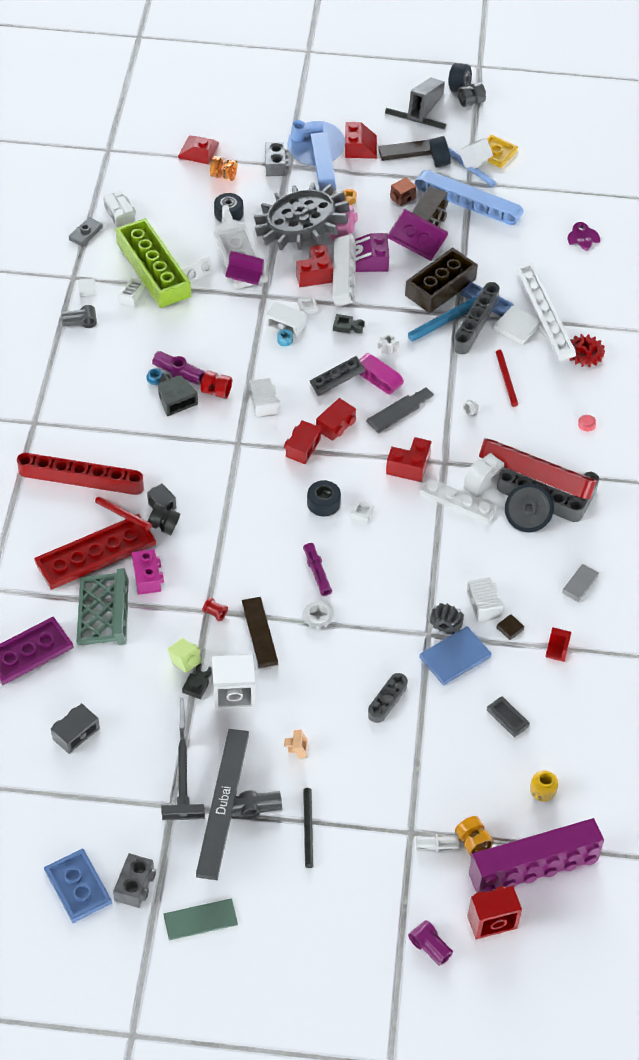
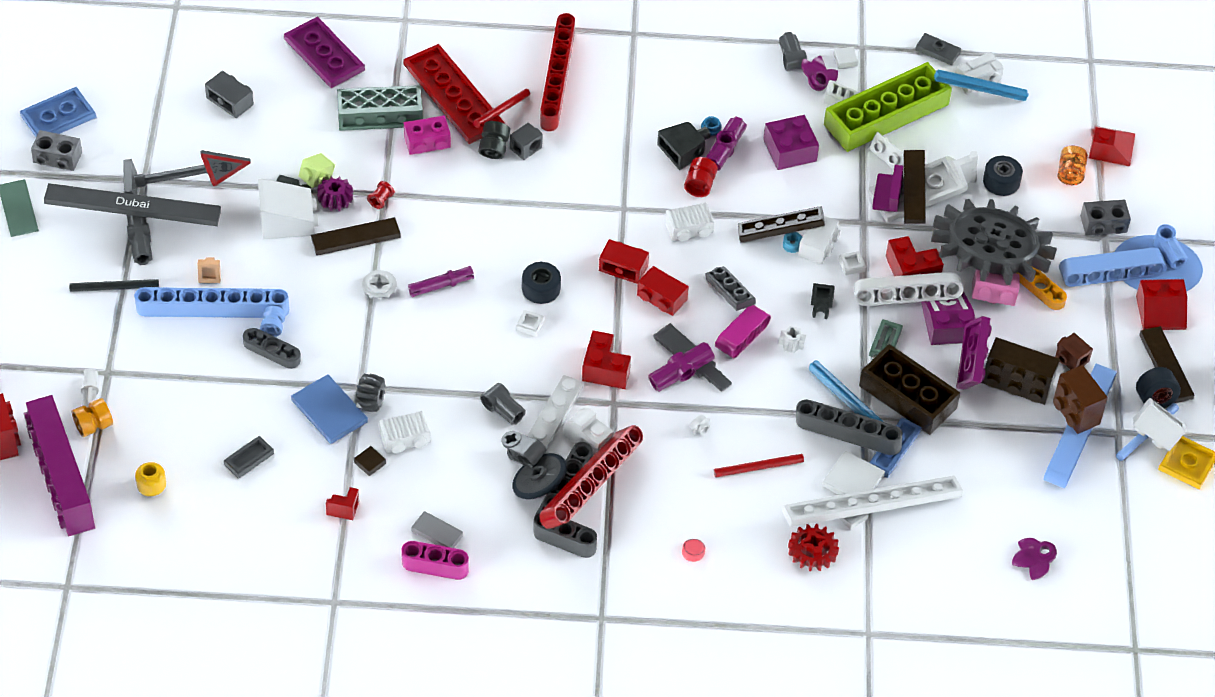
camera: 85 degrees right, 0 degrees up
none -> light blue beam [134,287,290,318]
none -> light blue wheel [260,306,286,337]
none -> magenta gear [317,176,353,212]
none -> dark pink beam [401,541,469,580]
none -> dark grey piece [480,382,526,425]
none -> dark grey piece [501,430,547,469]
none -> magenta piece [648,342,715,392]
none -> dark brown tile [738,206,825,243]
none -> magenta brick [763,114,819,170]
none -> magenta plate [801,55,838,91]
none -> sand green tile [869,319,903,357]
none -> dark brown tile [903,150,926,224]
none -> dark azure axle [934,69,1029,101]
none -> reddish brown brick [1053,365,1108,434]

